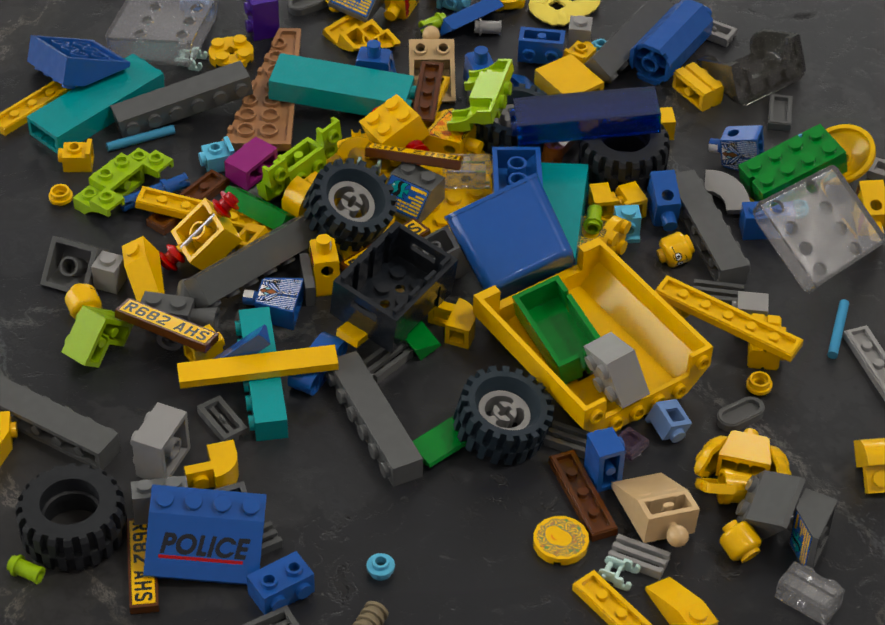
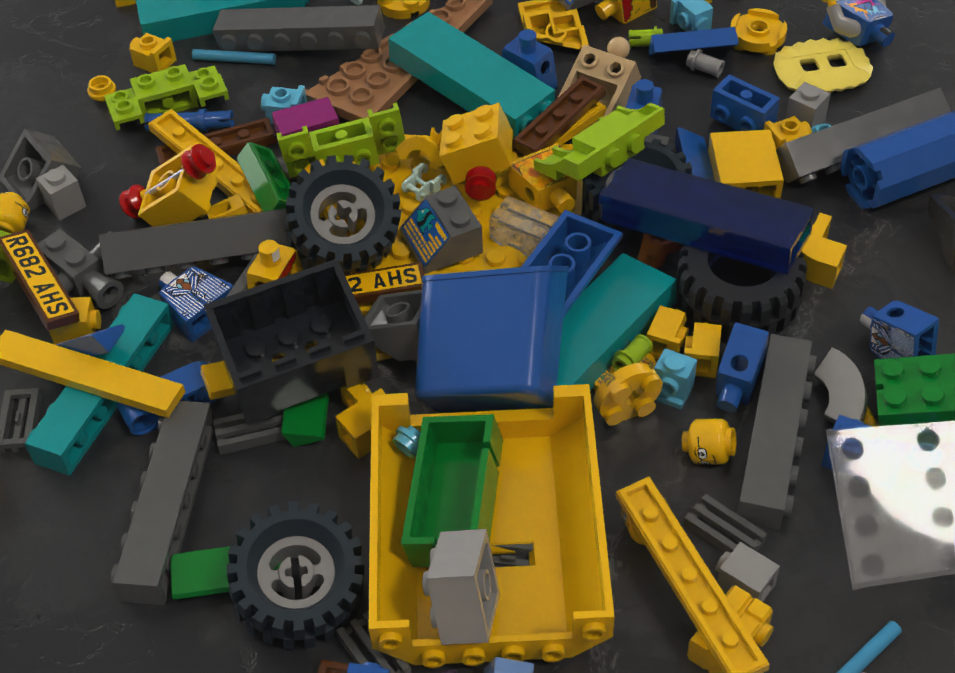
camera: 35 degrees right, 5 degrees up
yellow slope [122,236,165,302] -> none
reddish brown tile [365,143,464,170] -> none
yellow brick [672,62,724,112] -> none
none -> medium azure plate [392,426,420,459]

